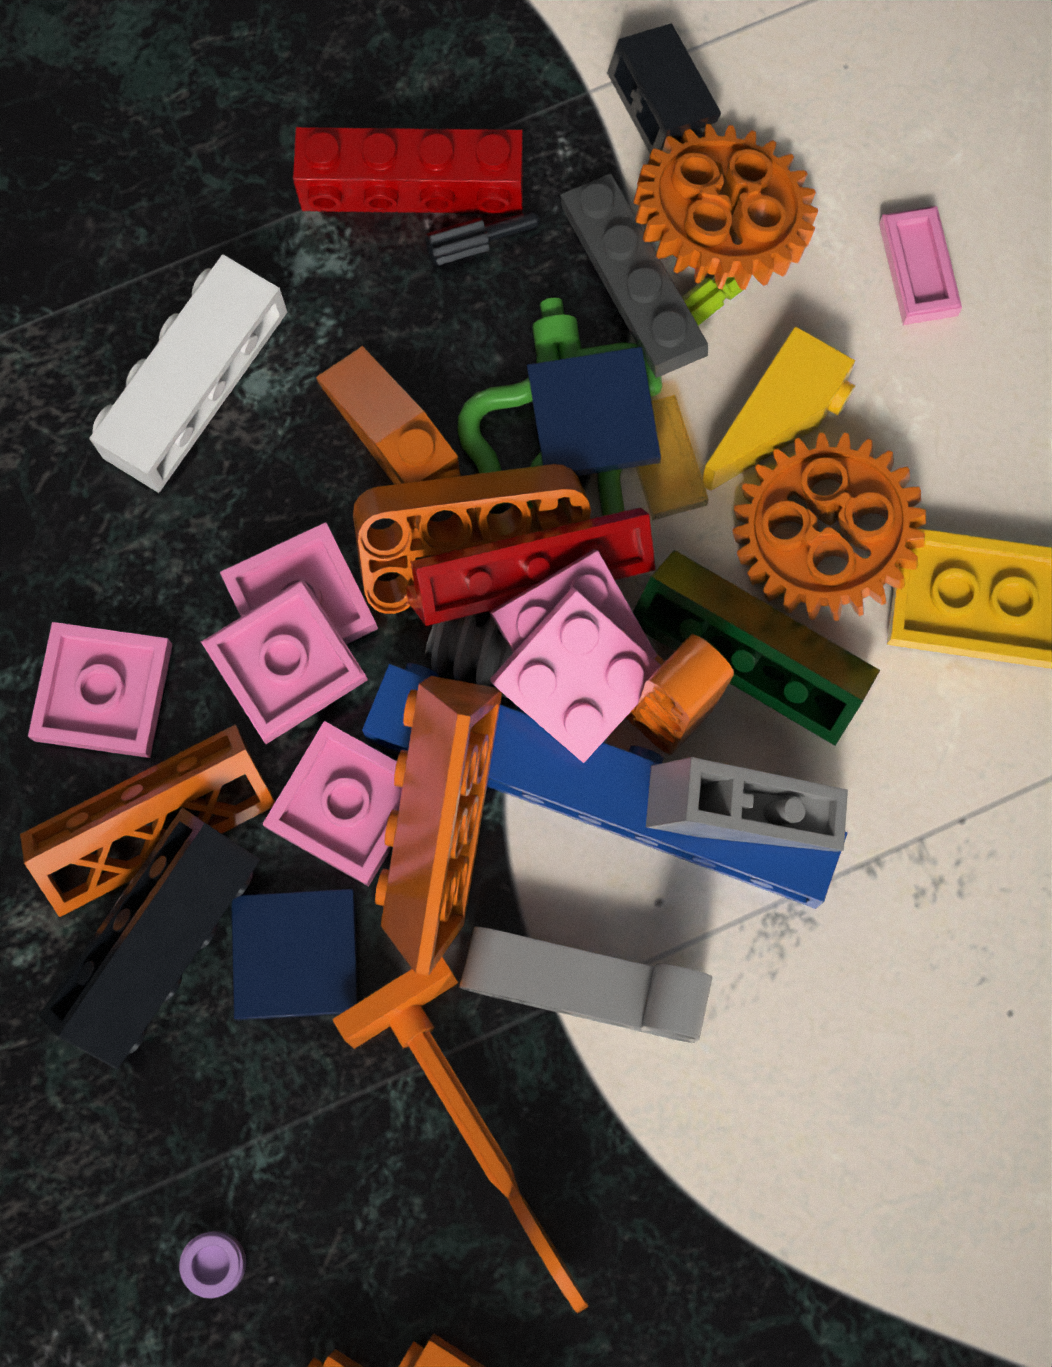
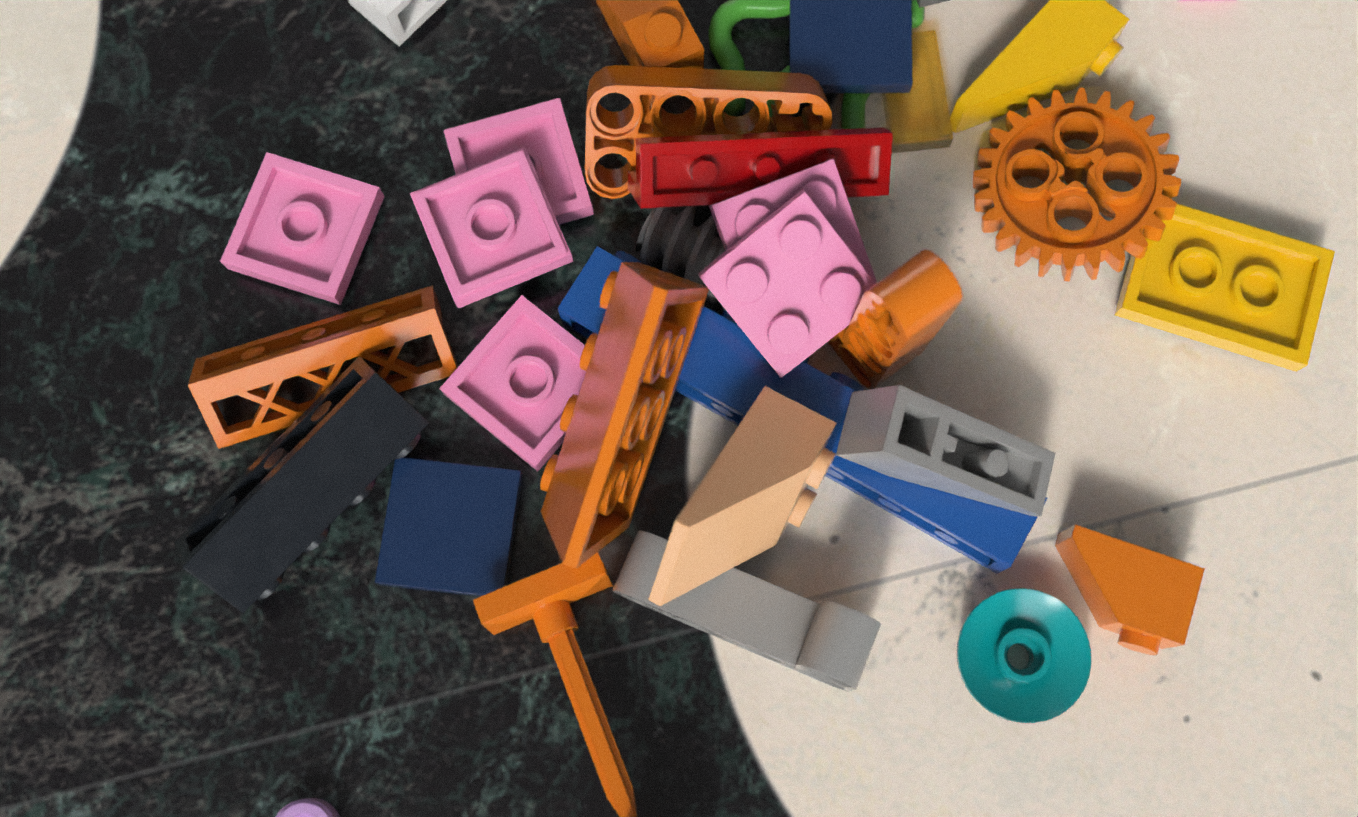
camera: 10 degrees right, 0 degrees up
dark green brick [633,550,880,746] -> none
none -> light nougat slope [648,386,836,606]
none -> teal dish [956,588,1092,723]
none -> orange slope [1055,524,1205,655]

